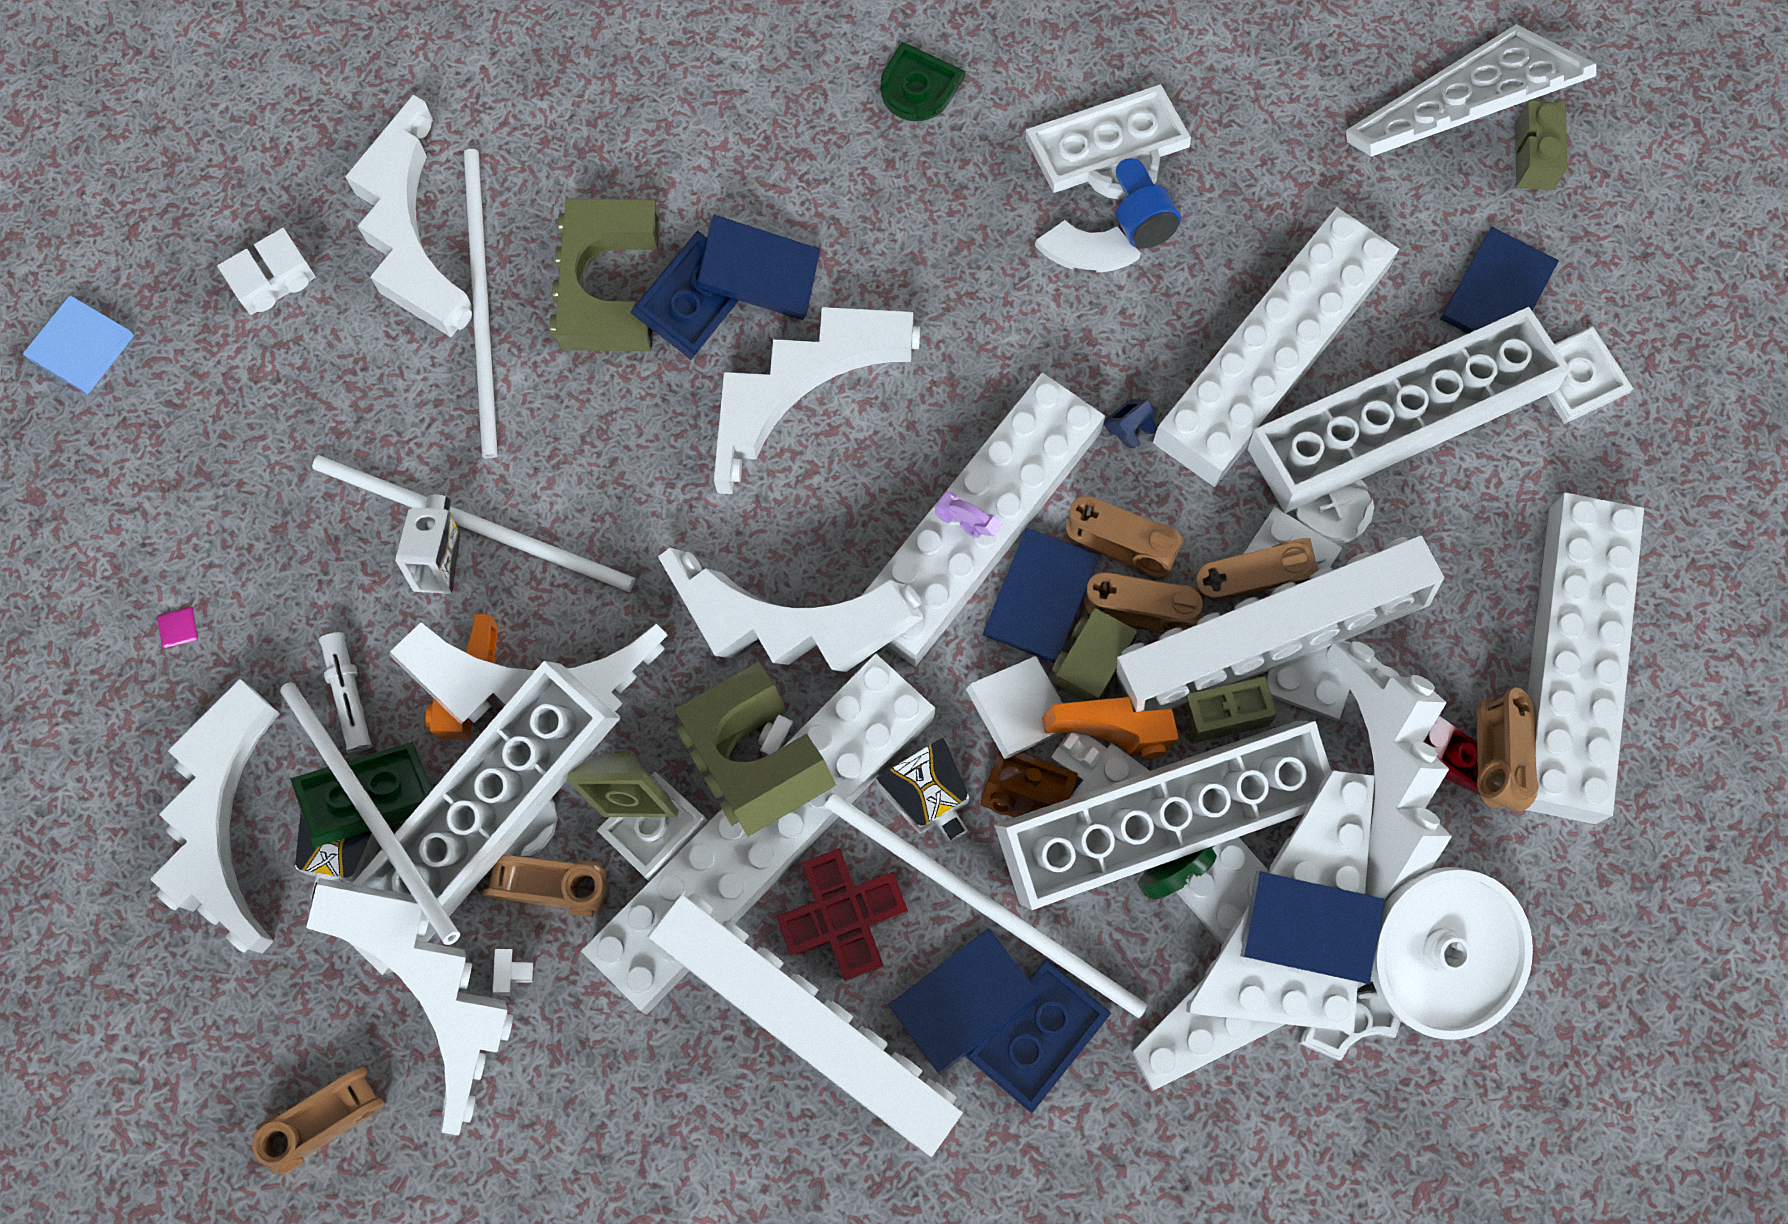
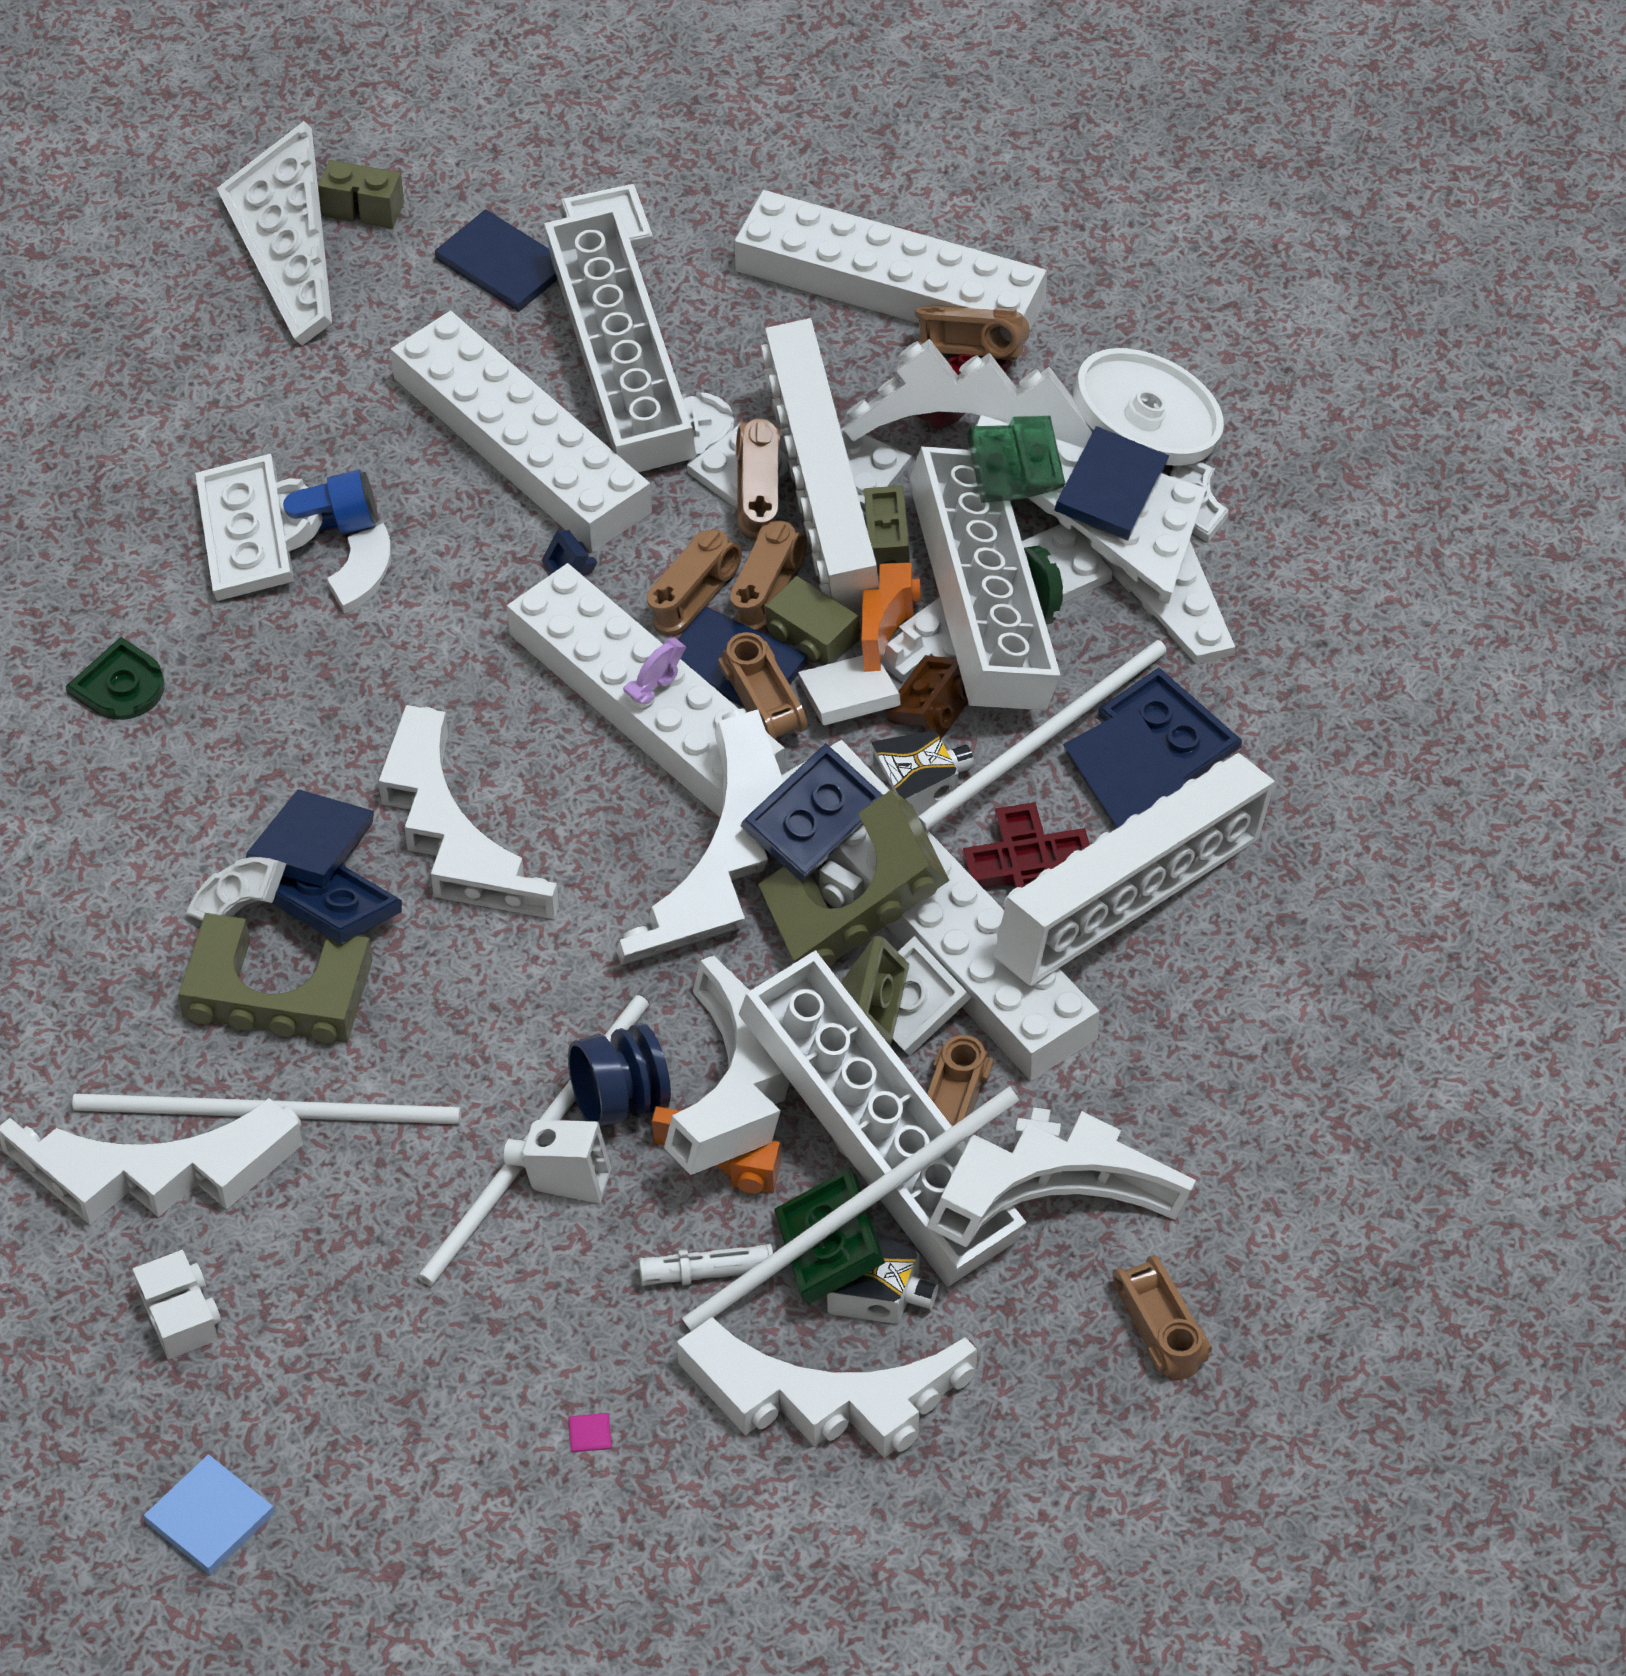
camera: 80 degrees left, 20 degrees down
none -> white tile [186,857,287,921]
none -> dark blue wheel [568,1023,671,1128]
none -> medium nougat piece [718,632,808,740]
none -> dark blue tile [741,743,883,882]
none -> clear green slope [967,416,1066,503]

